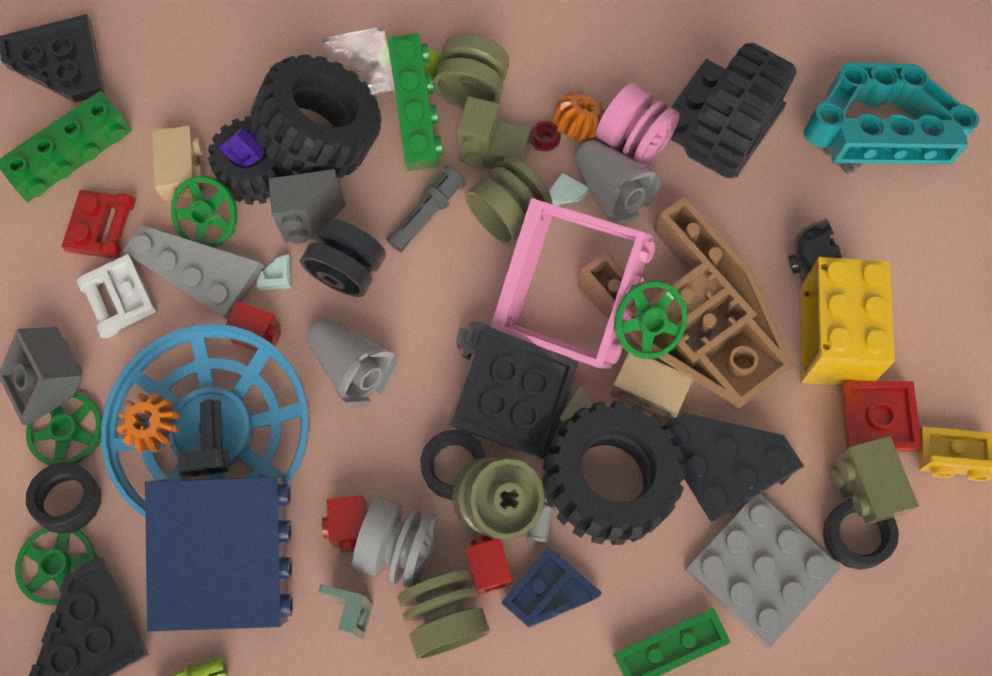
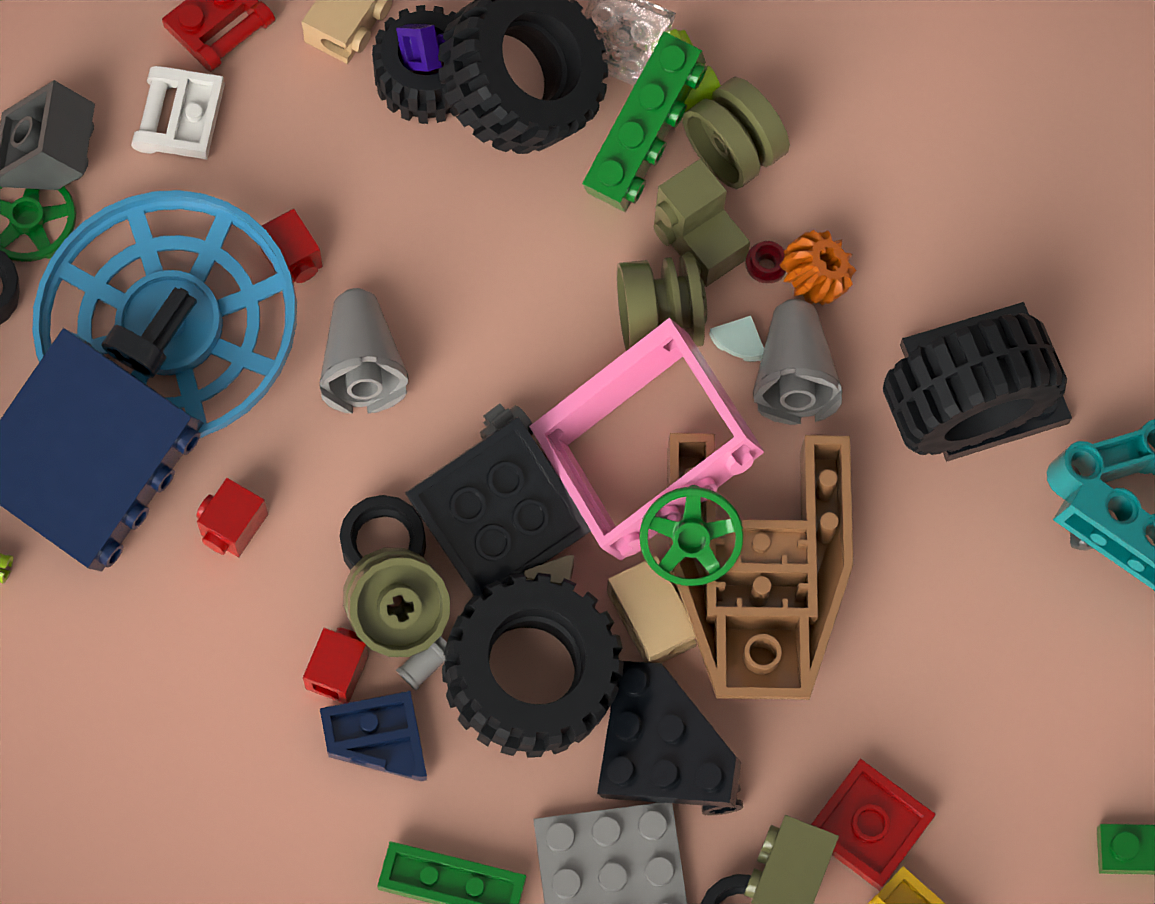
camera: 30 degrees right, 0 degrees up
orange gear [116,393,181,453] -> none
light grey wing [123,225,264,320] -> none
green wheel [171,176,237,248] -> none
light aqua tile [256,254,291,291] -> none
dark grey slope [269,169,345,244] -> none
black wheel [299,218,386,297] -> none
sand green panel [318,584,373,640] -> none
light grey wheel [352,497,438,588] -> none
dark grey pin [386,165,466,253] -> none
olive wheel [397,570,491,659] -> none
bright pink wheel [596,82,680,166] -> none
black cylinder [787,219,842,281] -> none
yellow container [799,257,895,385] -> none

